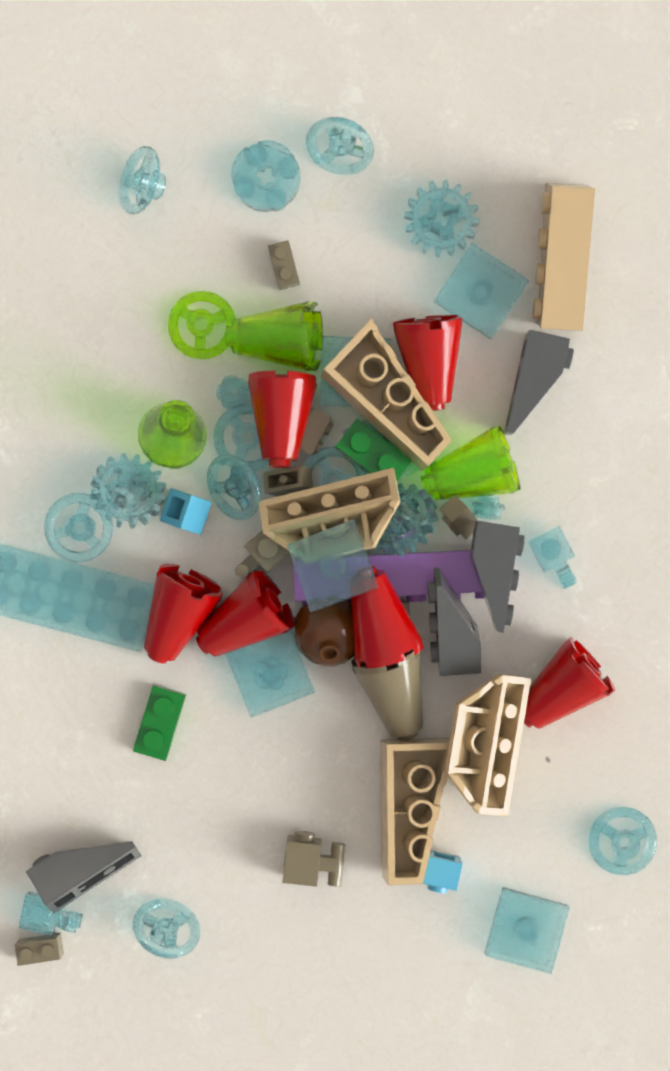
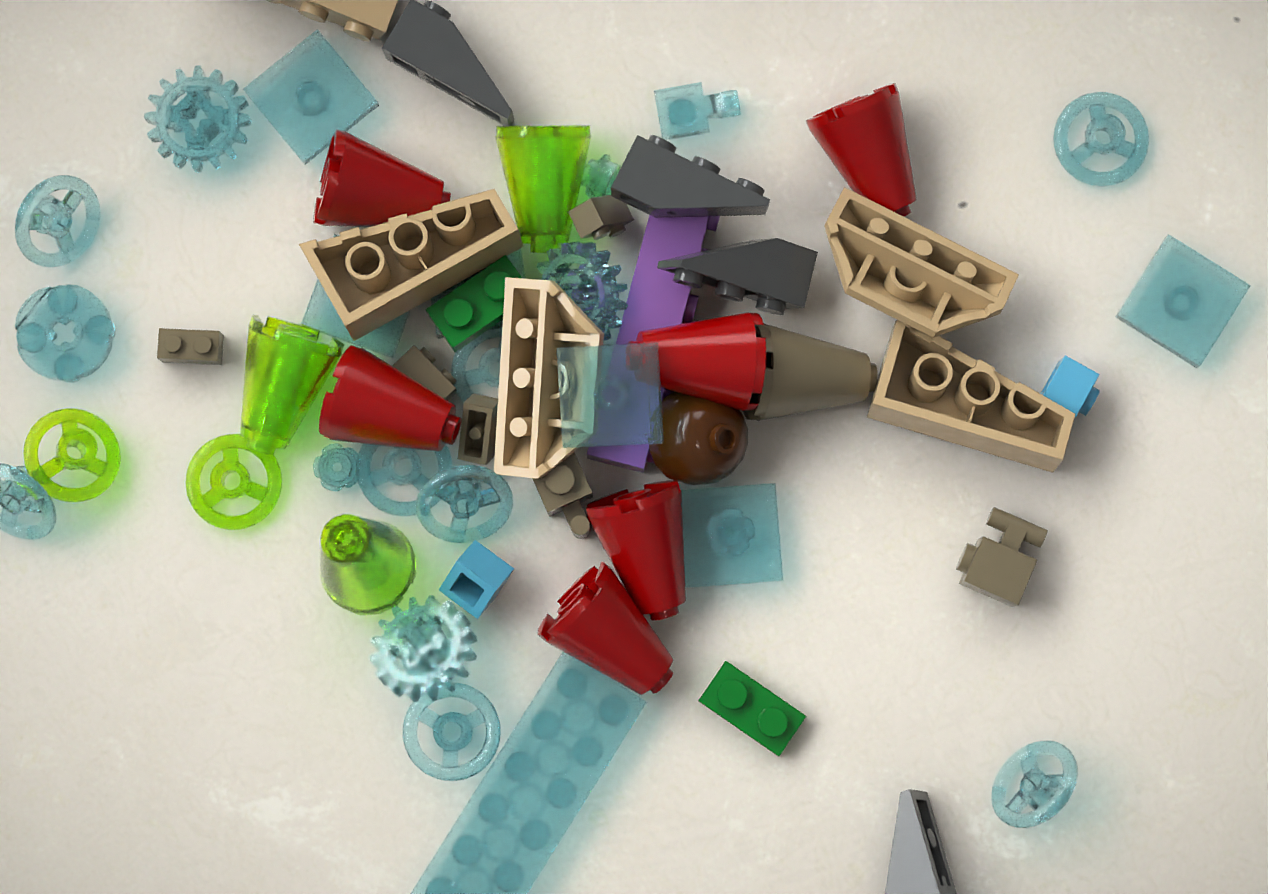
camera: 75 degrees left, 5 degrees down
none -> clear neon green piece [23,408,121,502]

